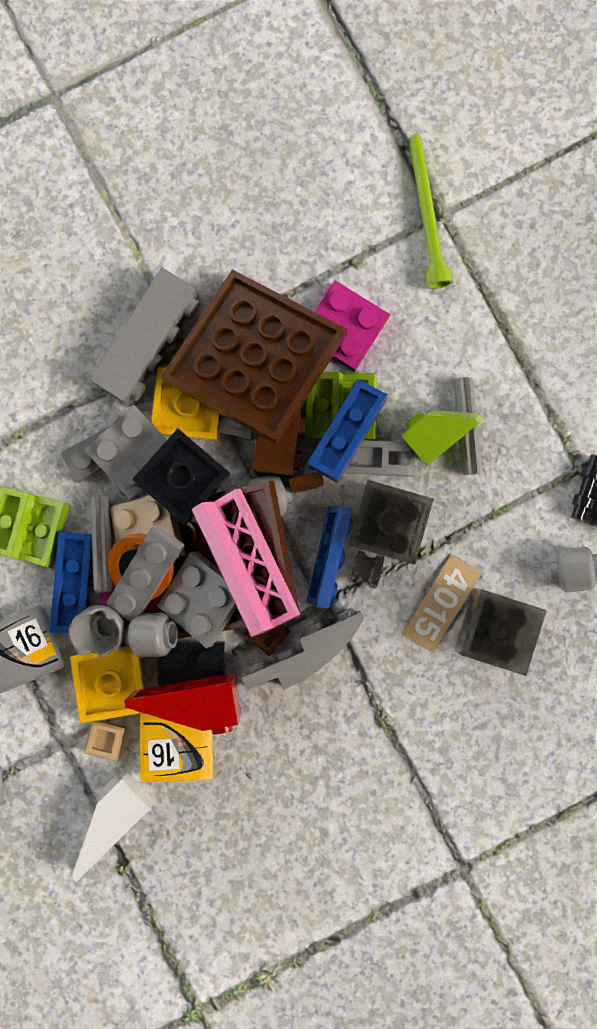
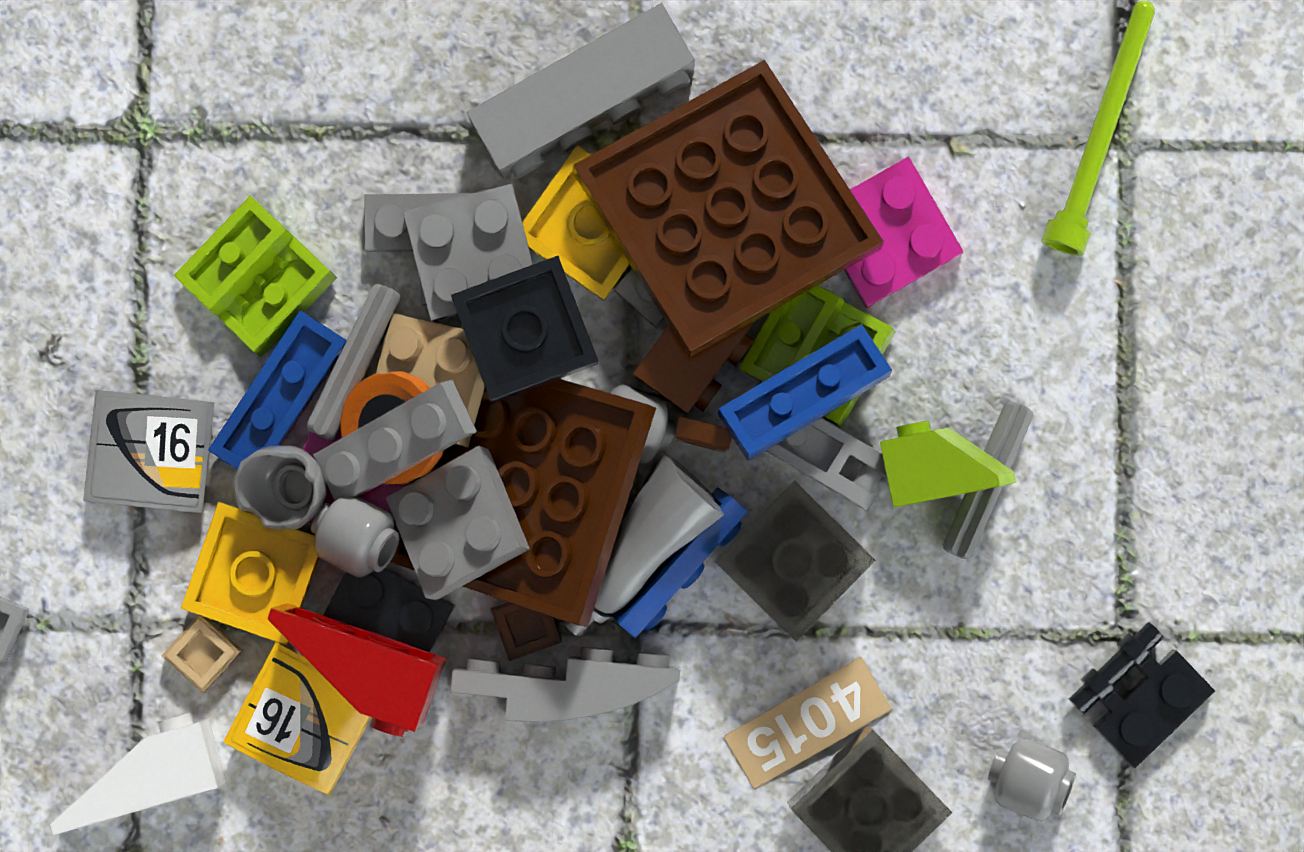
camera: 25 degrees right, 0 degrees up
bright pink fence [192,489,300,637] -> none
clear smoke wheel [350,550,384,589] -> none
none -> light grey piece [562,453,725,637]

